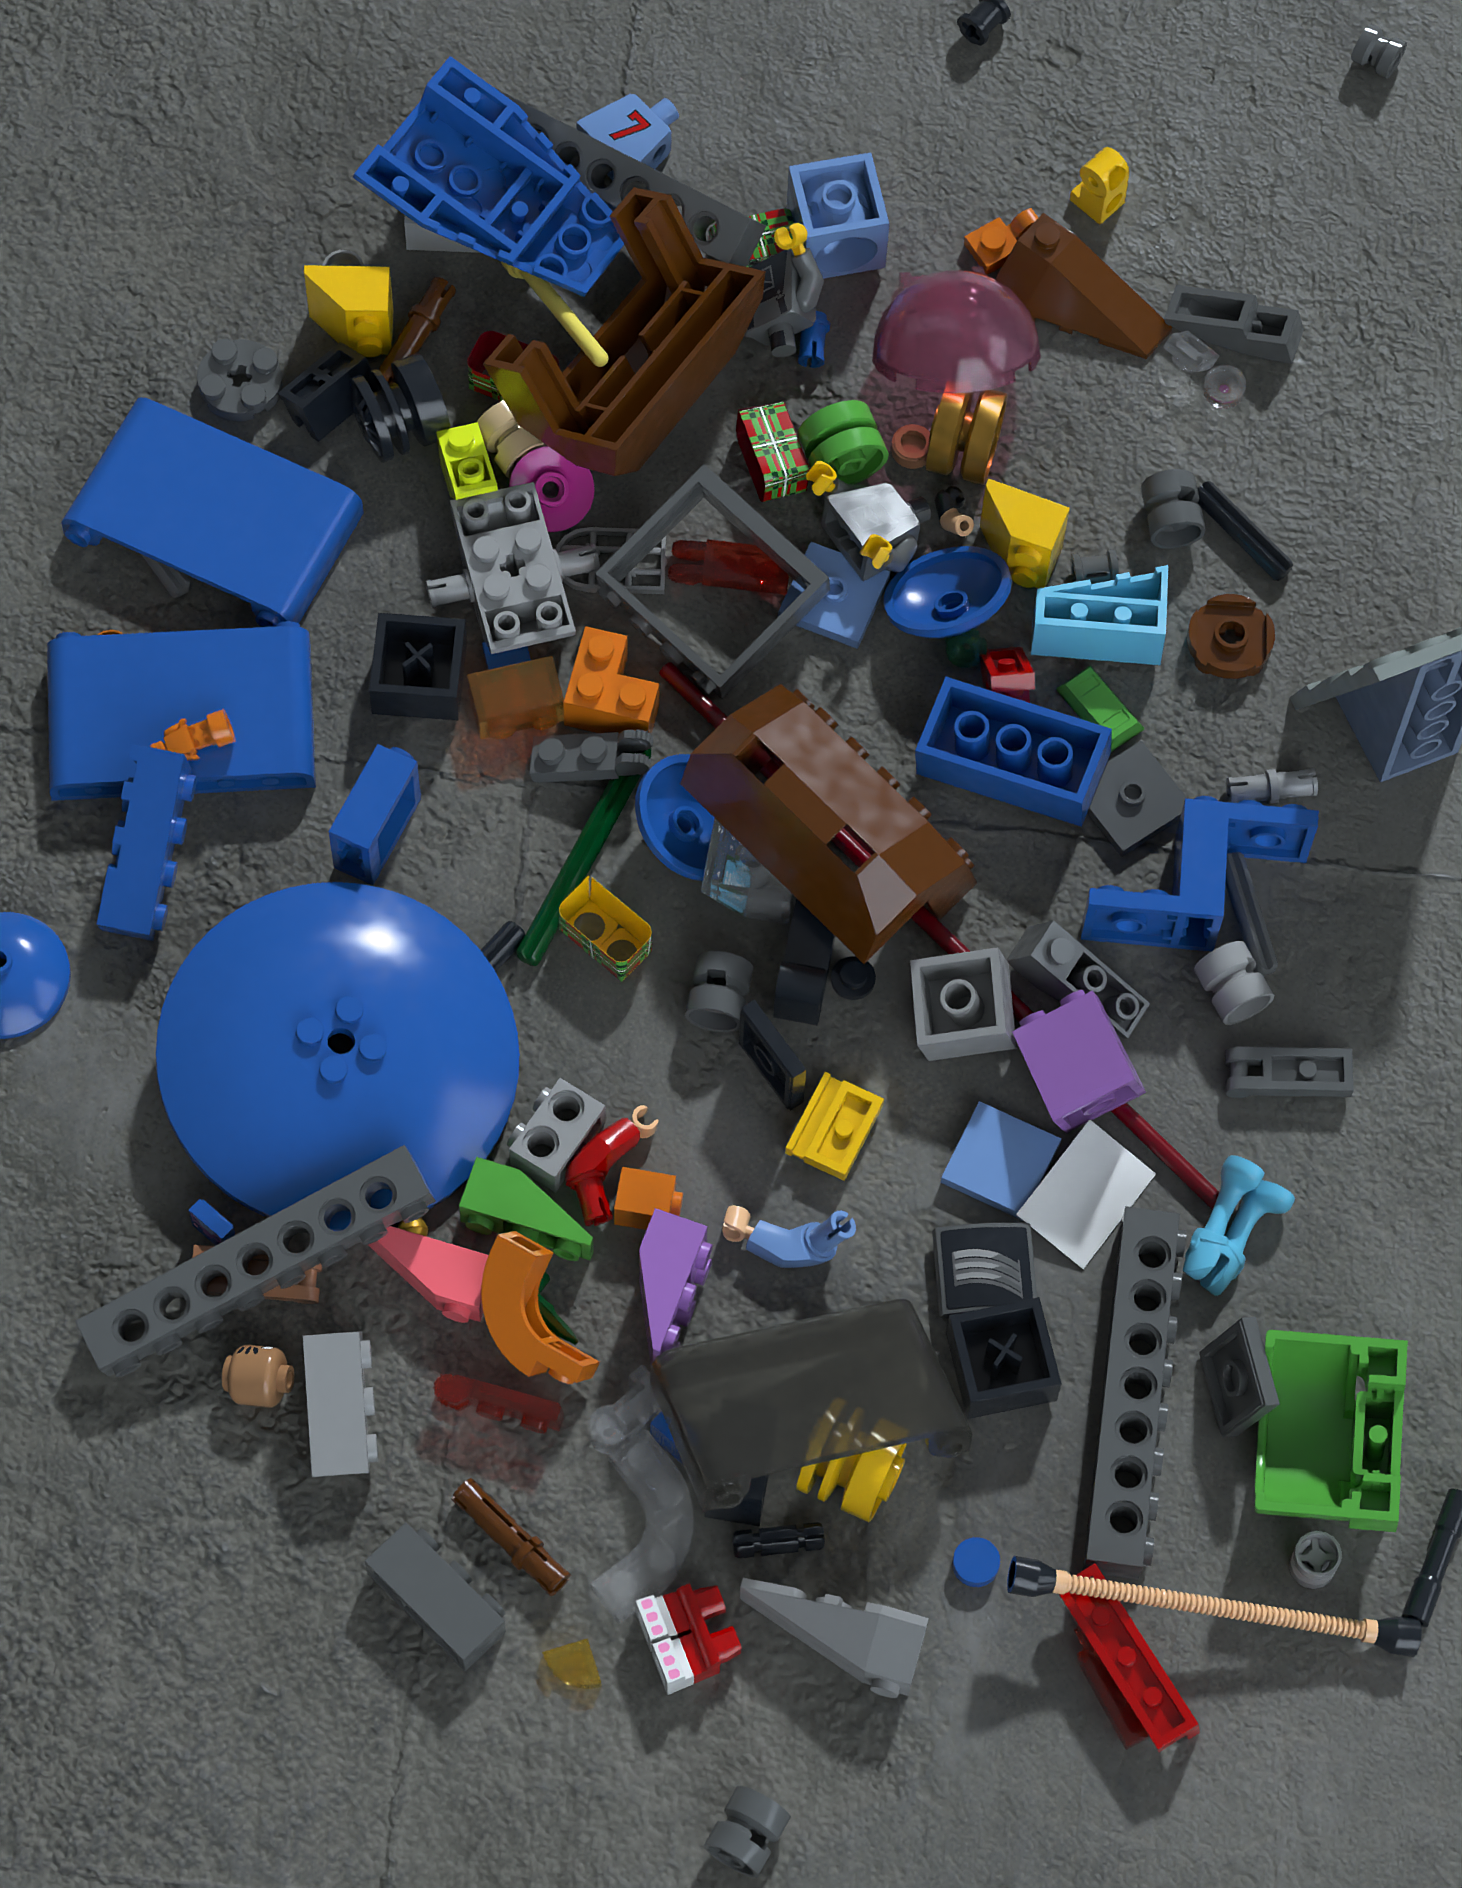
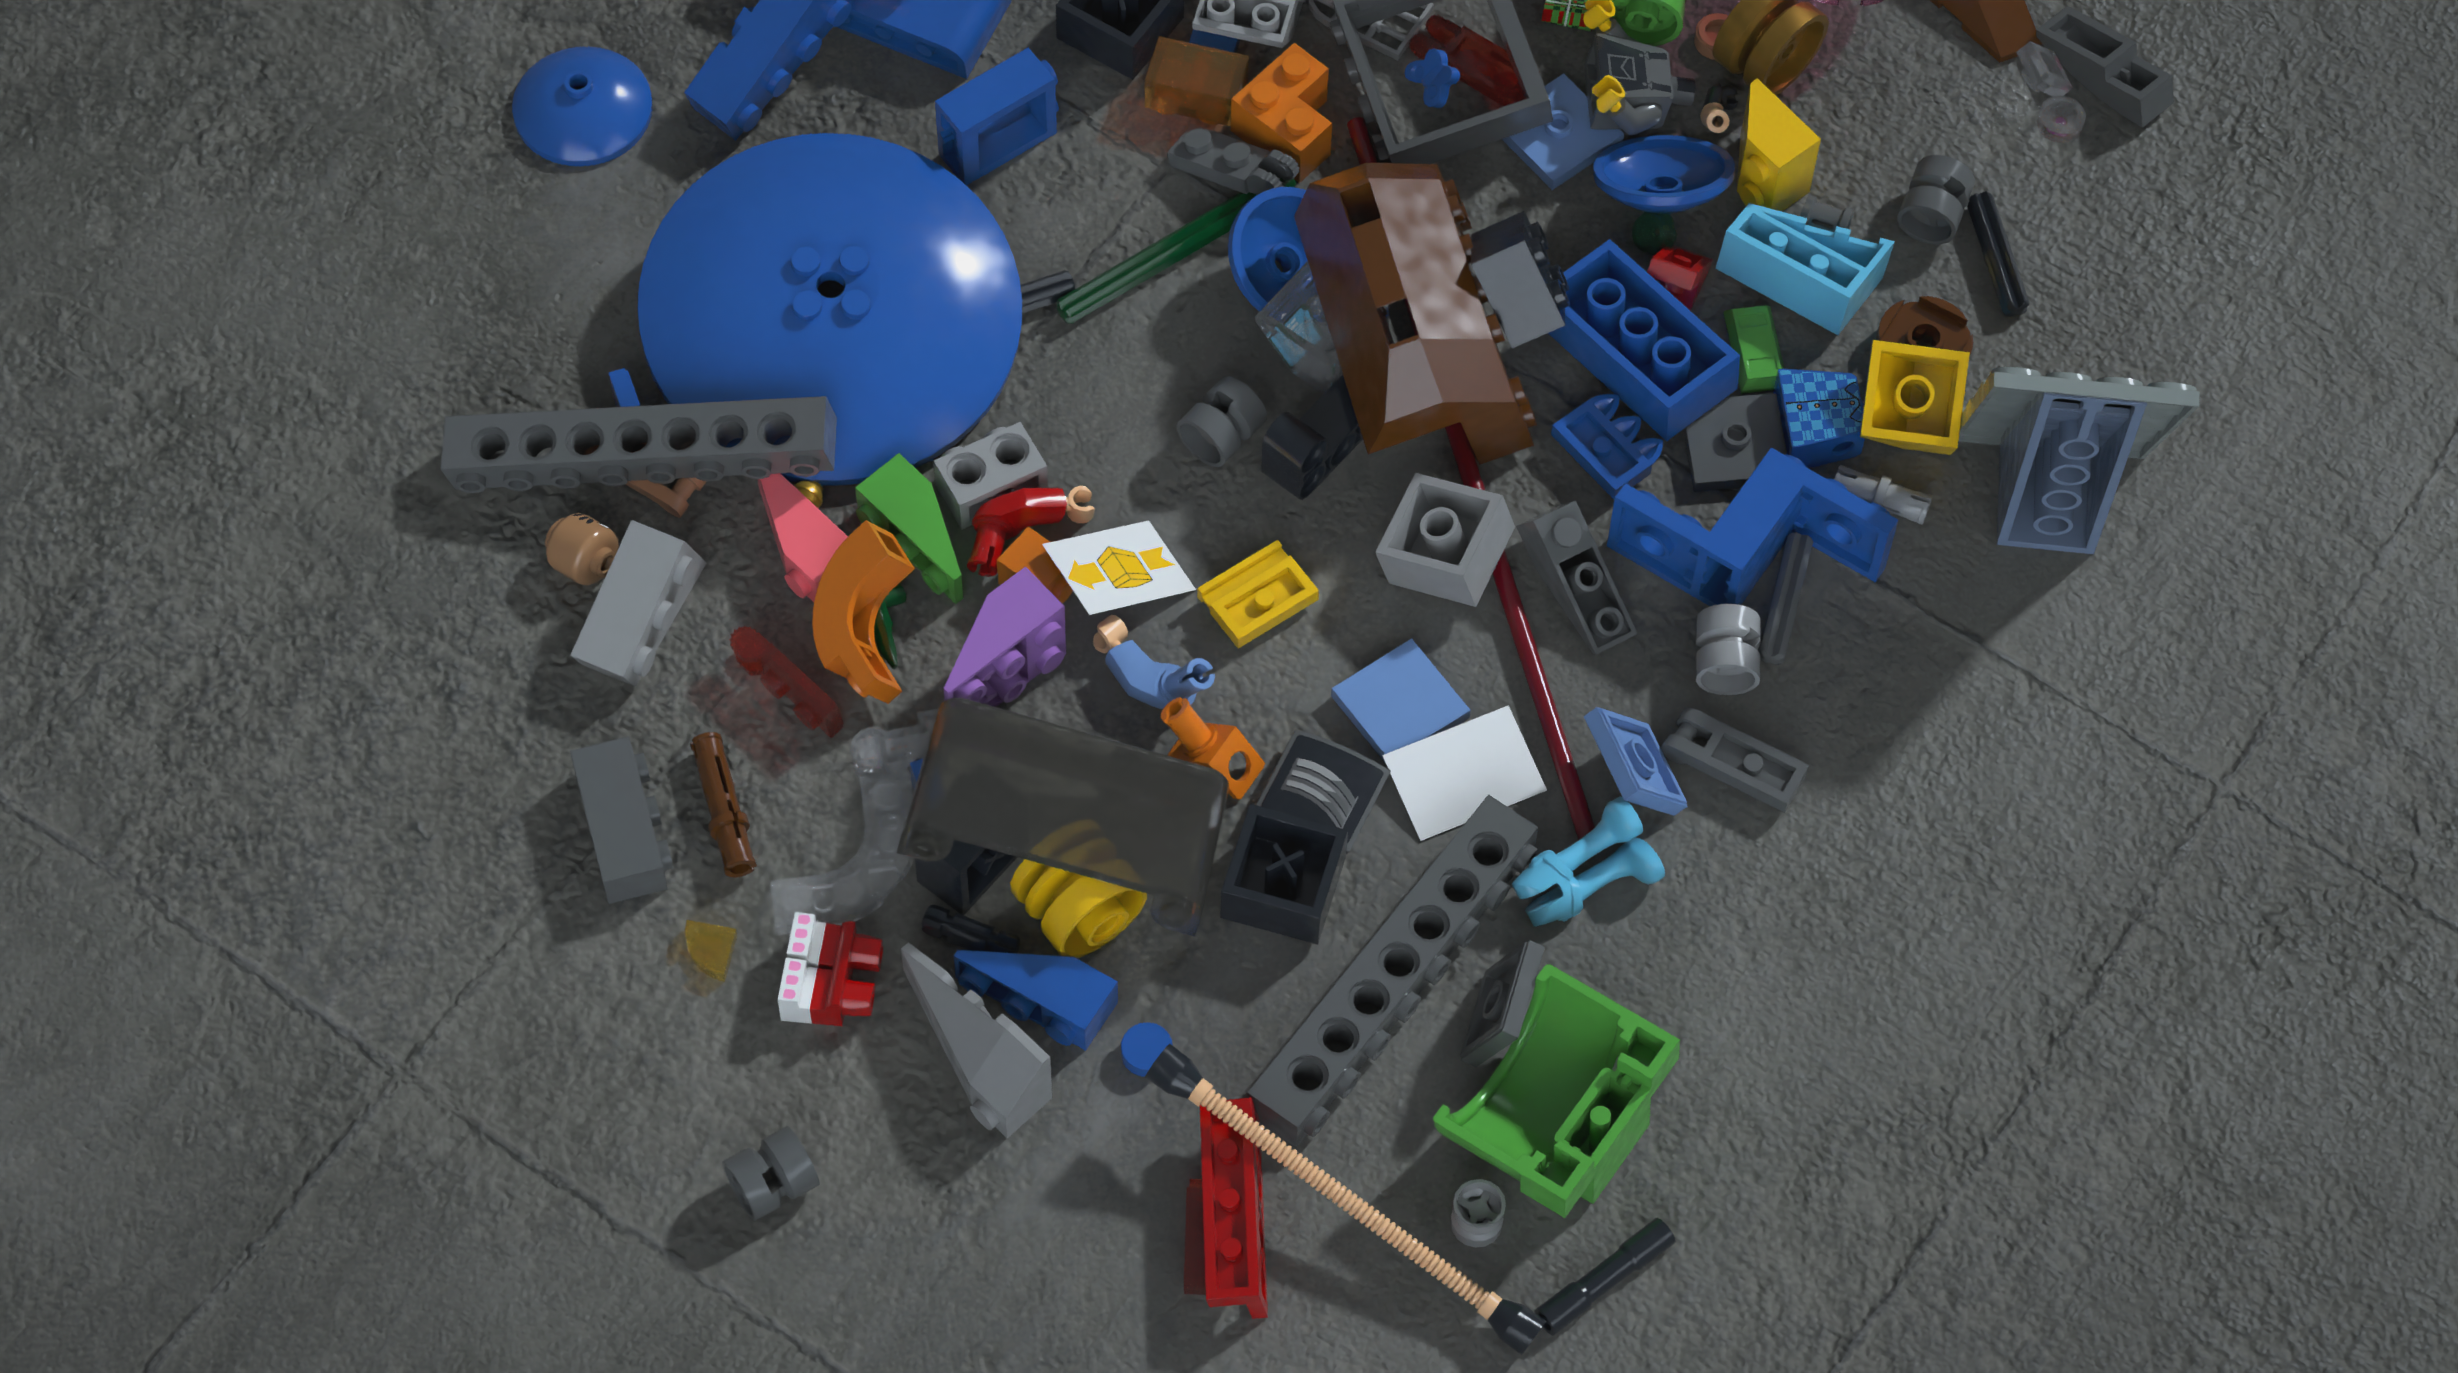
camera: 30 degrees right, 5 degrees down
yellow piece [559,875,652,982] -> none
black tile [739,1000,806,1111] -> none
black plate [831,956,876,1000] -> none
medium lavender slope [1012,990,1146,1133] -> none
none -> blue slope [954,950,1118,1051]
none -> white sticker [1042,520,1196,615]
none -> orange bracket [1160,697,1265,800]
none -> blue piece [1404,48,1460,108]
none -> brick [1471,211,1570,349]
none -> blue plate [1551,394,1663,500]
none -> medium blue plate [1583,707,1688,816]
none -> torso [1773,369,1865,468]
none -> yellow slope [1860,340,1970,455]

